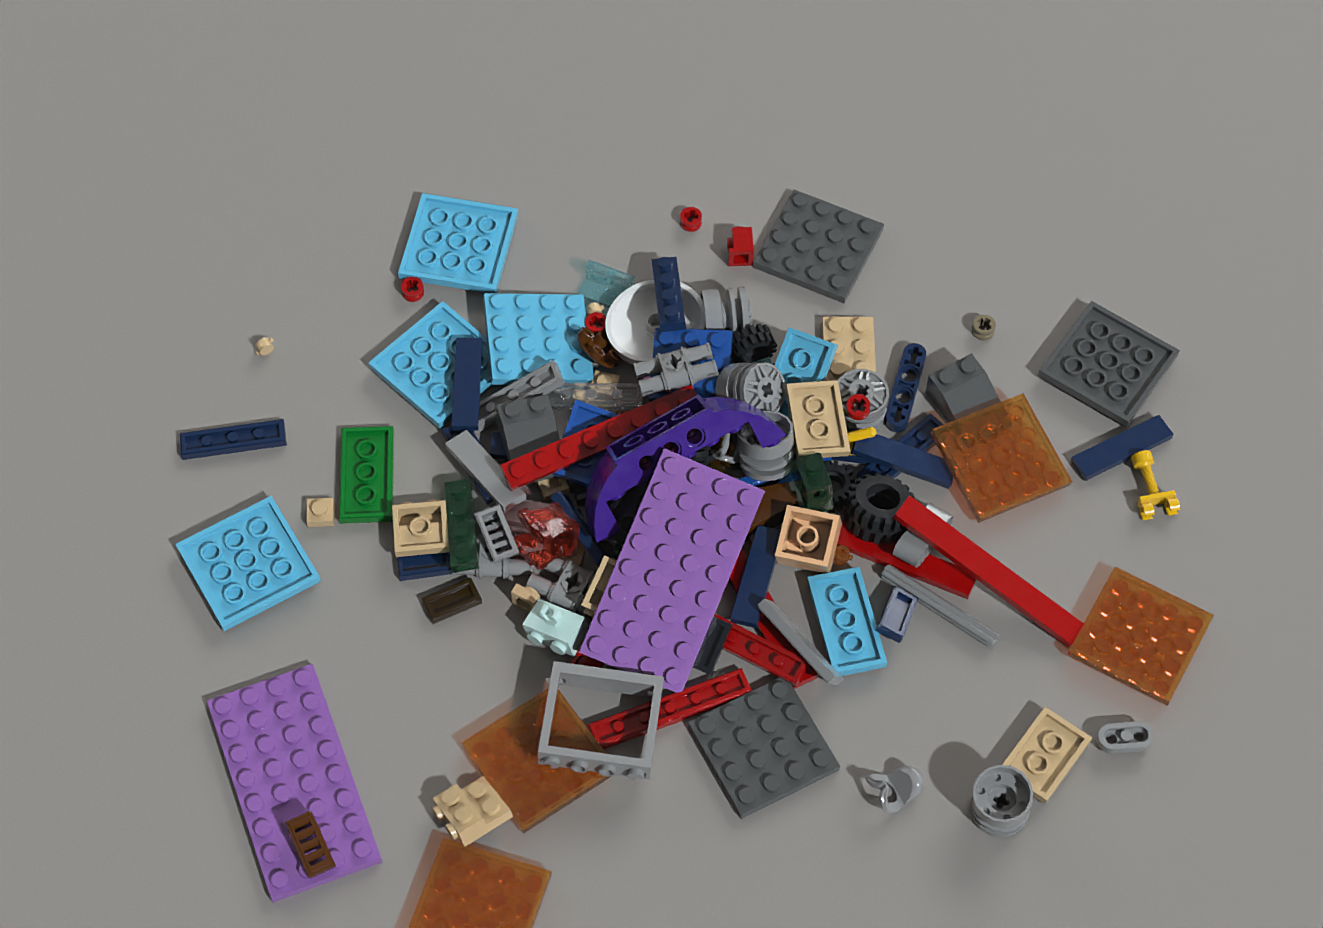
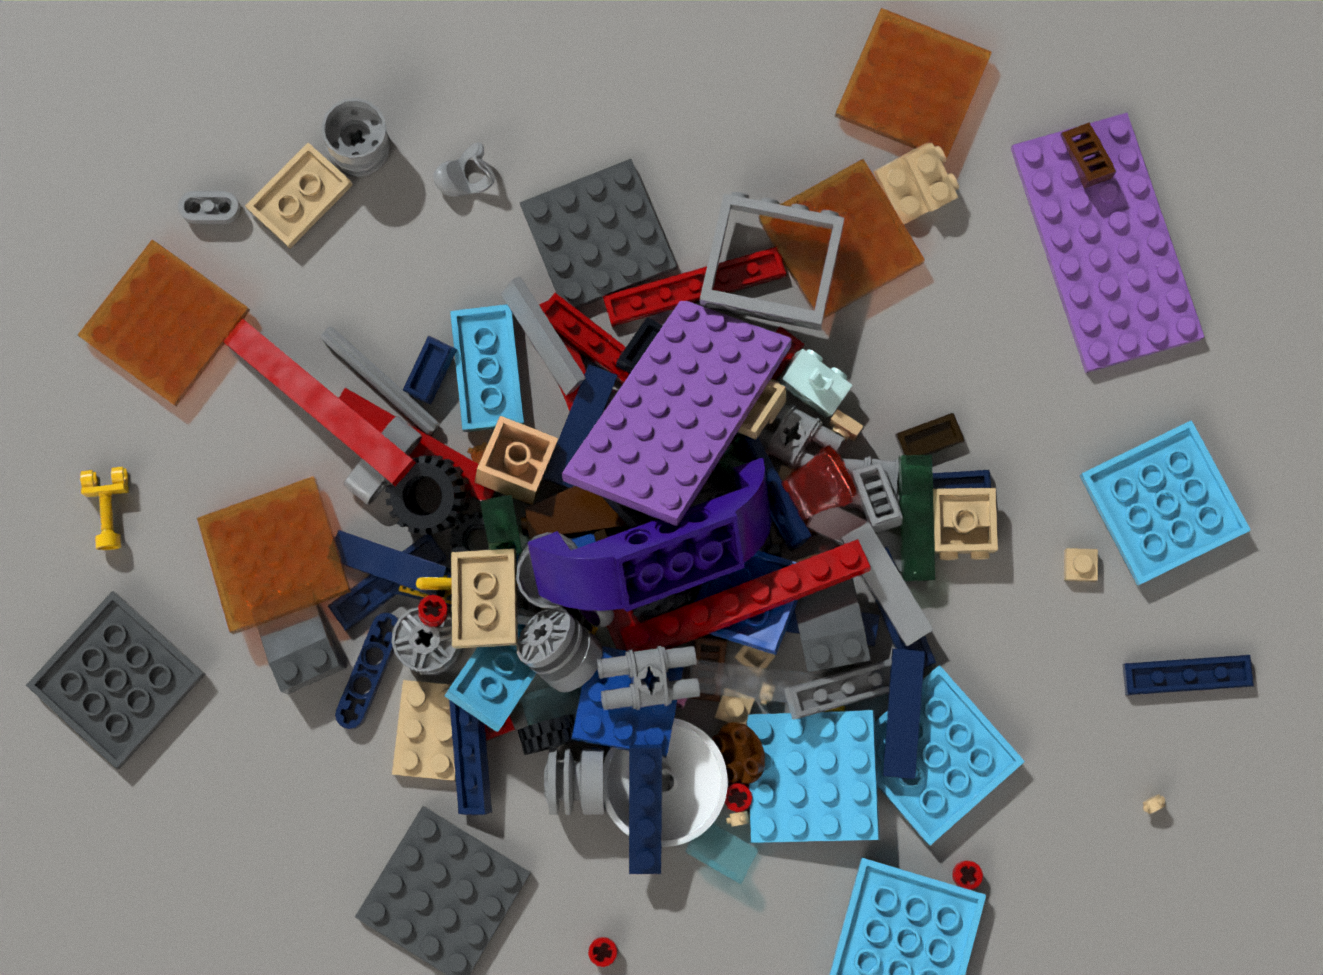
camera: 170 degrees left, 20 degrees up
green tile [339,426,394,524] -> none
red brick [727,226,754,266] -> none
dark tan bush [972,315,996,341] -> none
dark blue tile [1071,415,1174,481] -> none
none -> dark blue plate [448,688,492,815]

